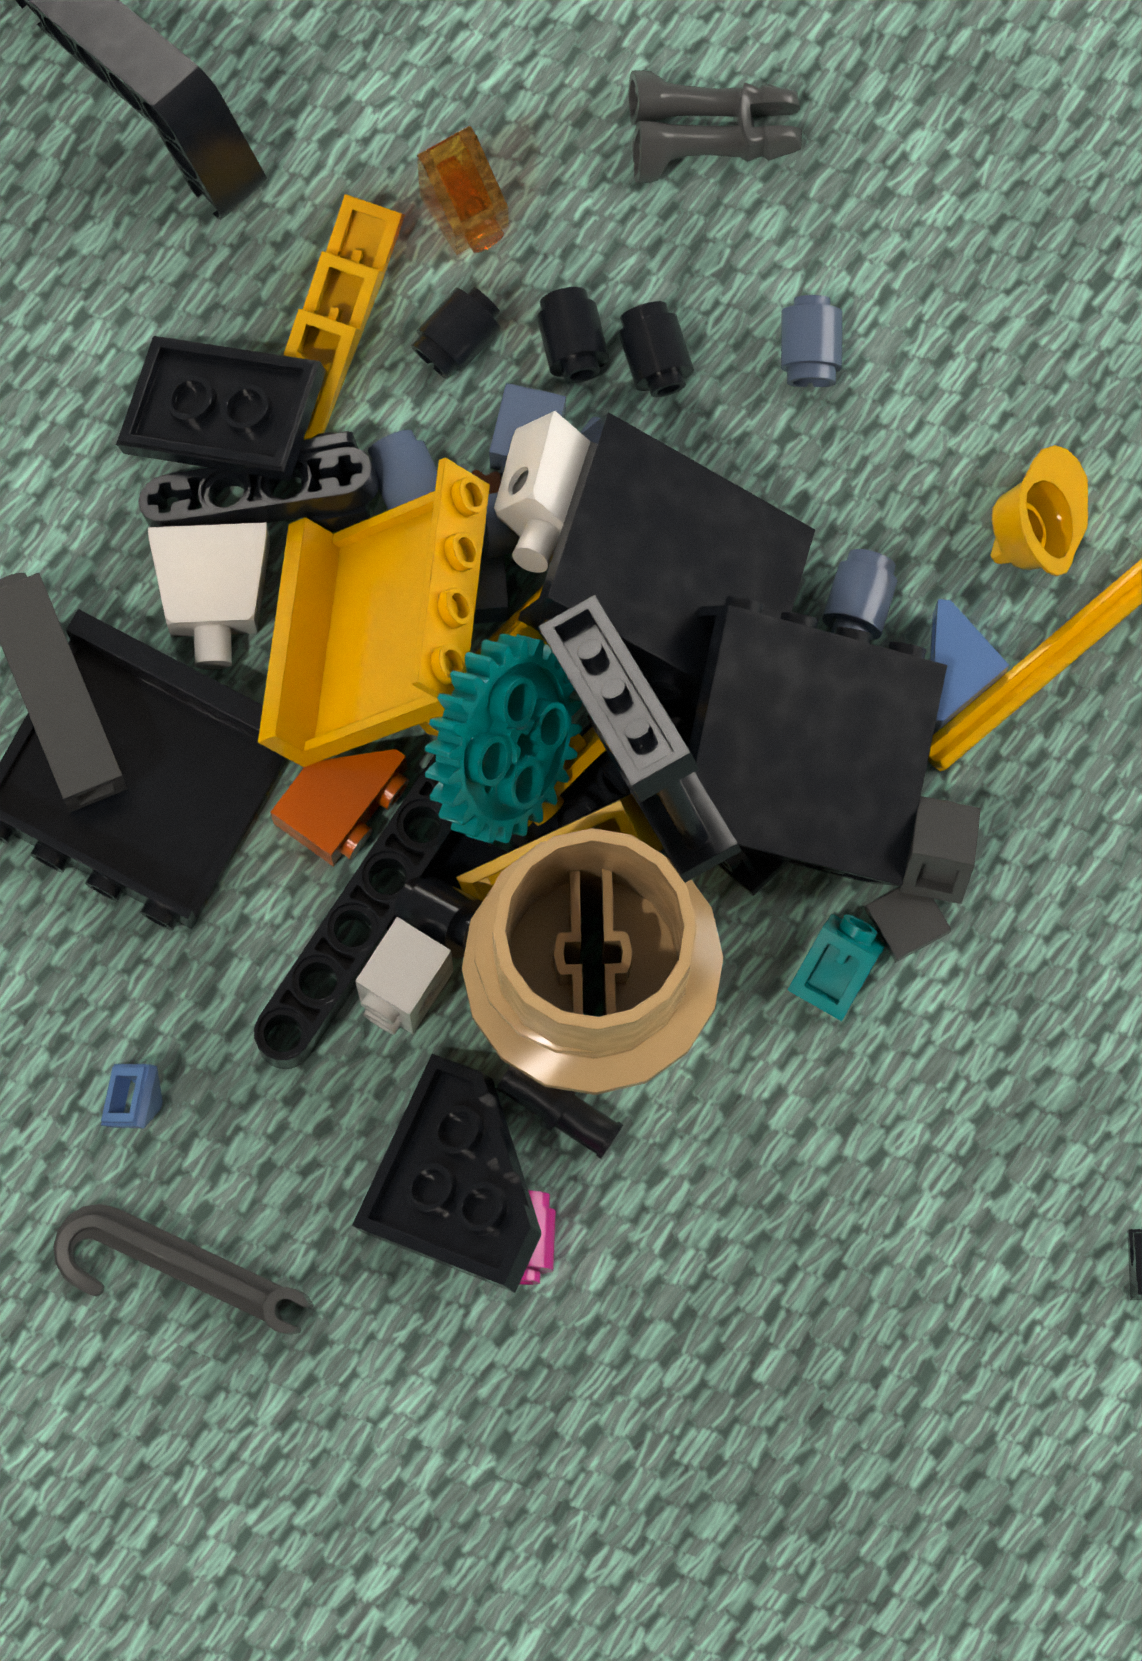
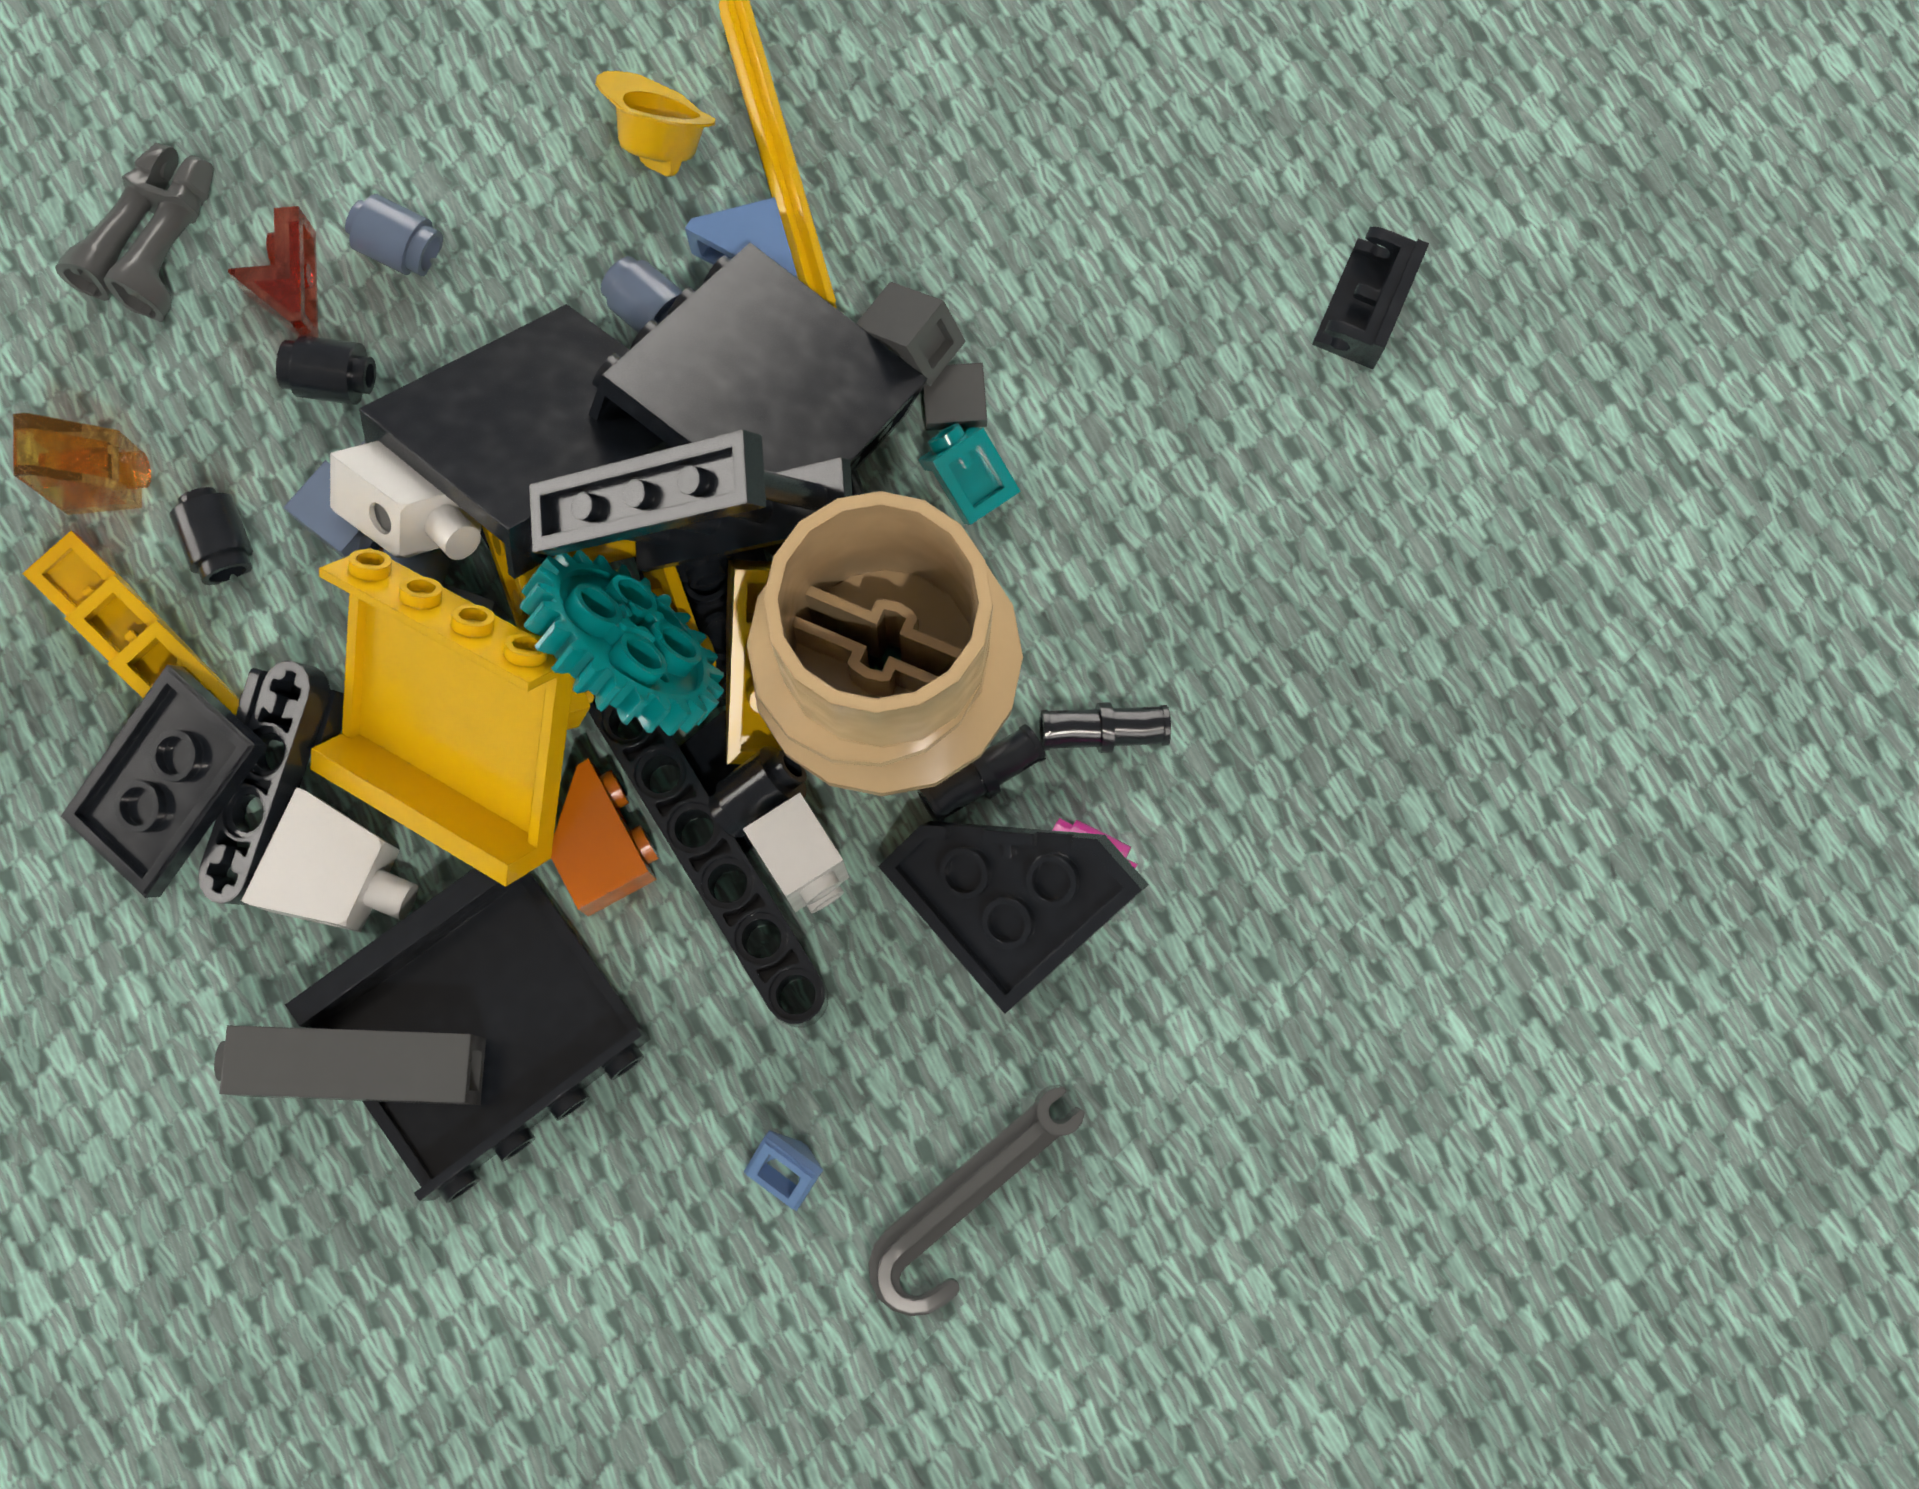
camera: 65 degrees left, 0 degrees up
sand blue brick [368,430,437,510] -> none
black brick [537,287,609,383] -> none
none -> clear red slope [228,206,319,337]
none -> black pin [1039,702,1171,753]

